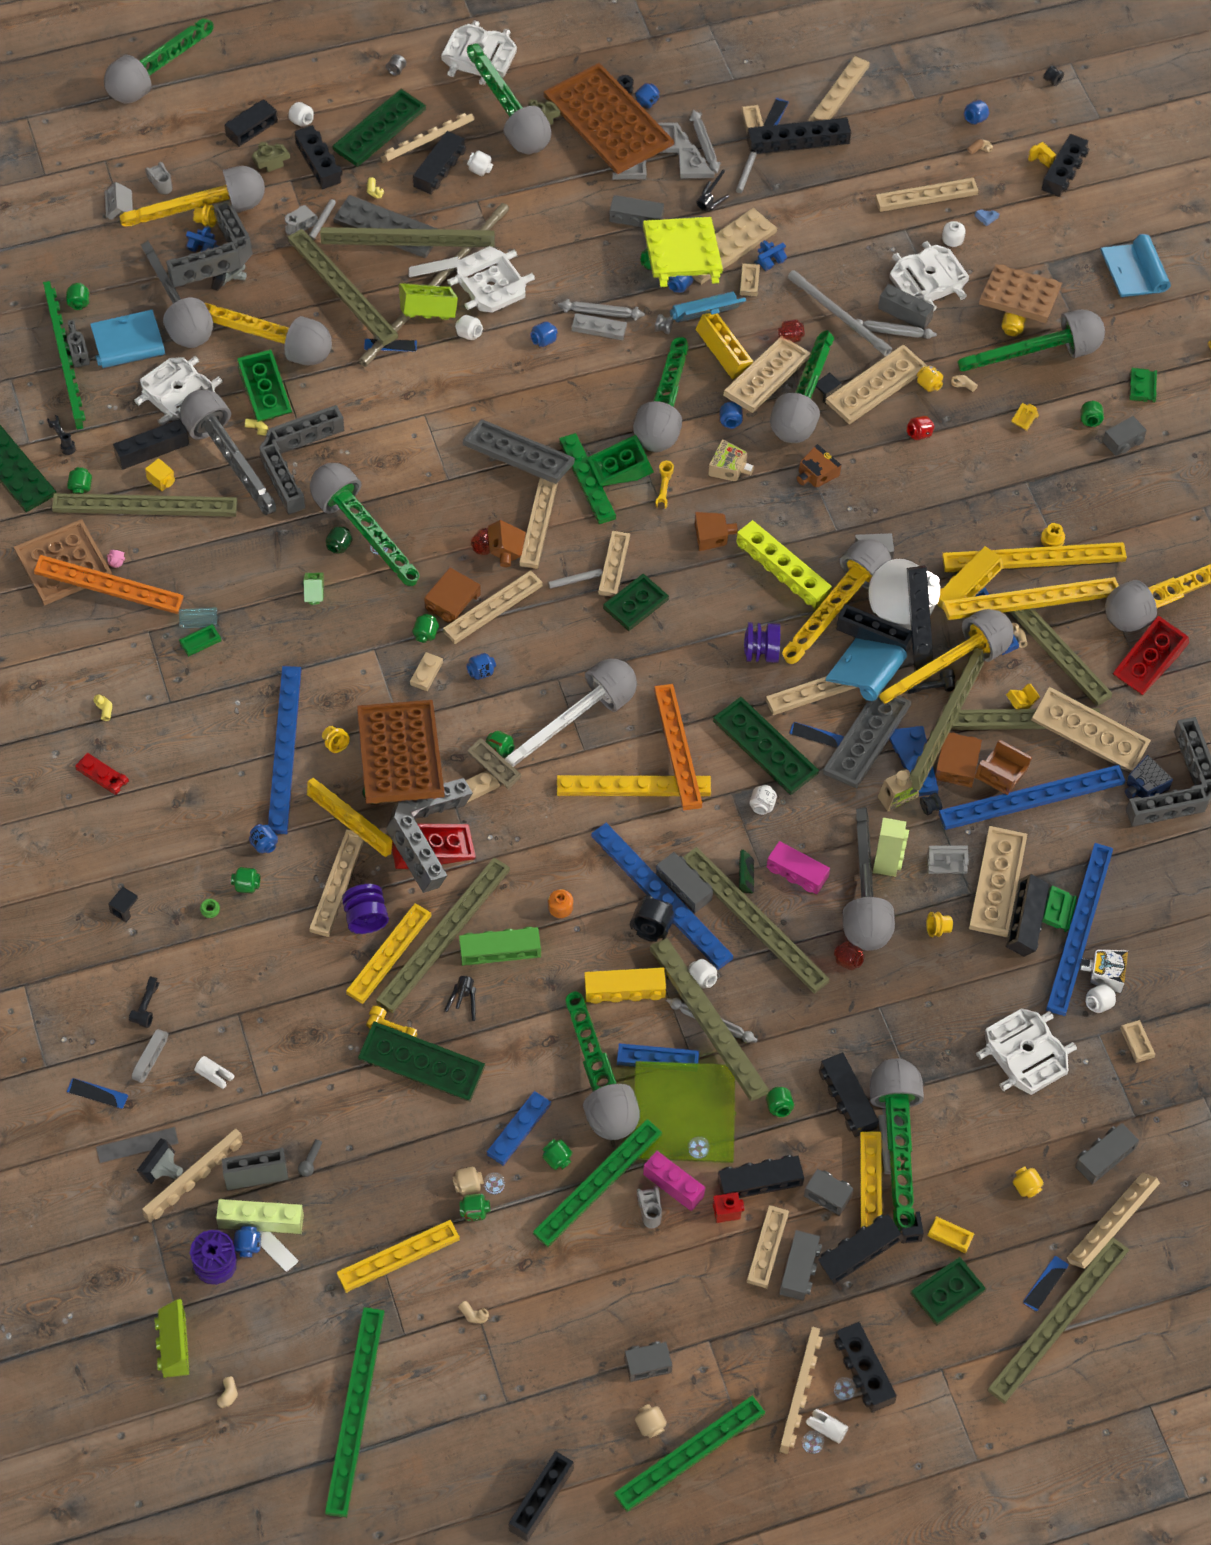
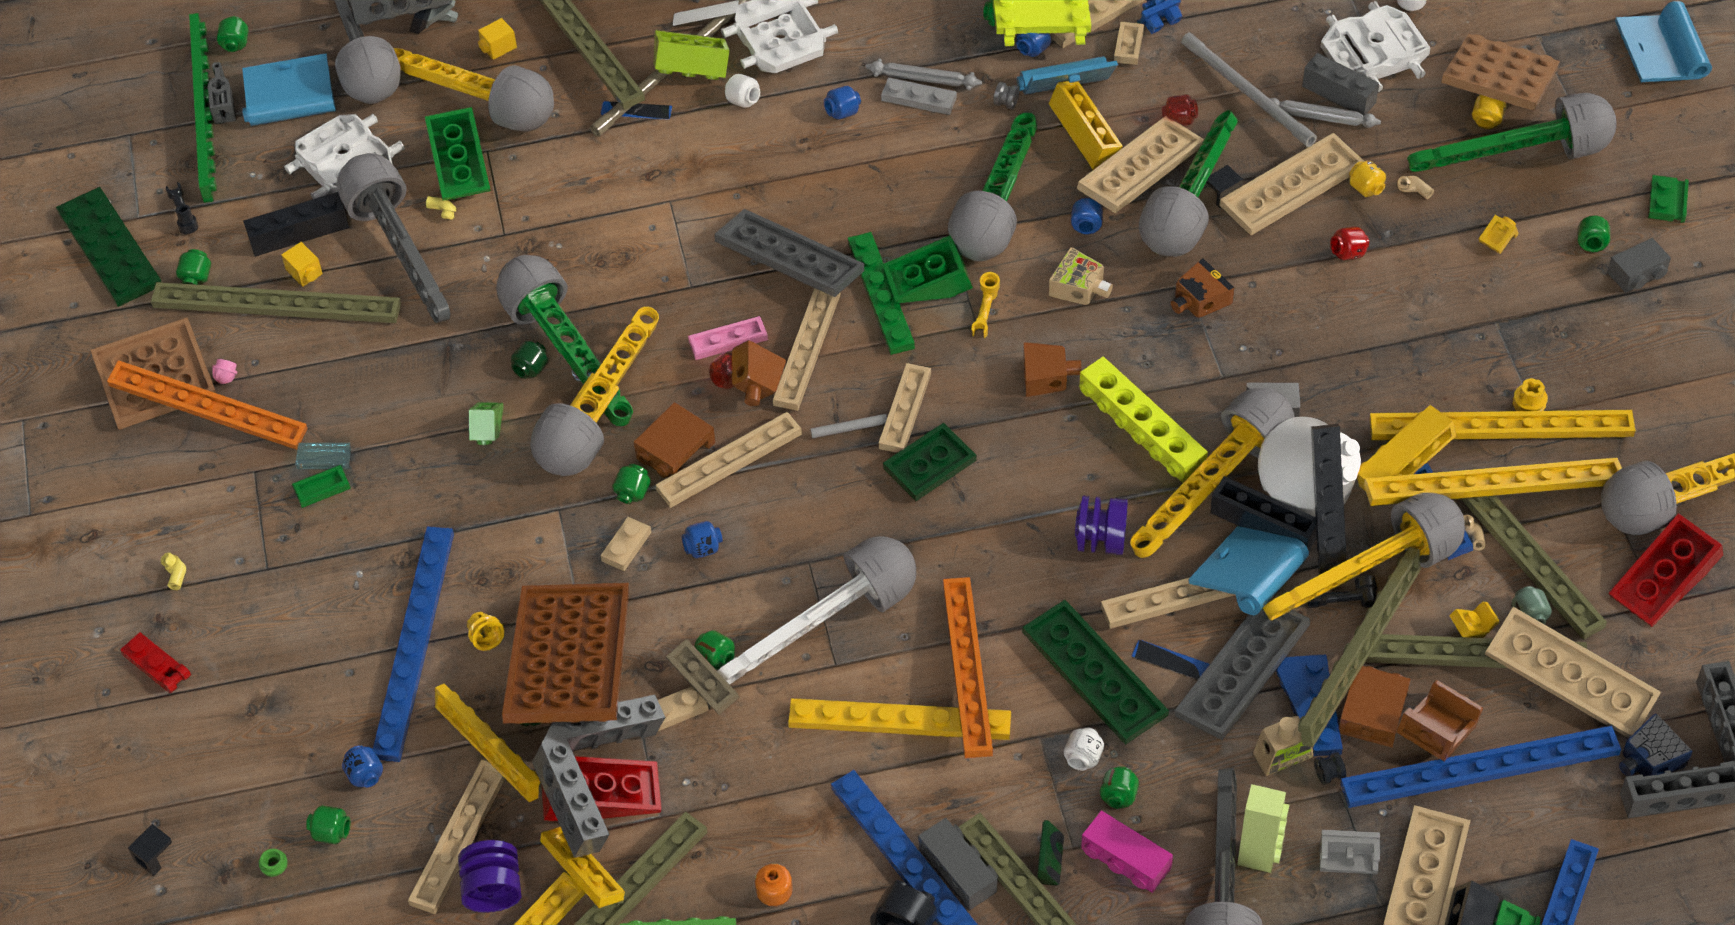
camera: 10 degrees right, 5 degrees down
dark grey brick [259,405,344,515] -> none
none -> yellow brick [478,18,517,60]
none -> piece [530,307,659,476]
none -> yellow plate [540,827,625,908]
none -> bright pink tile [688,316,768,360]
none -> green head [1099,766,1139,809]
none -> sand green head [1511,586,1552,624]

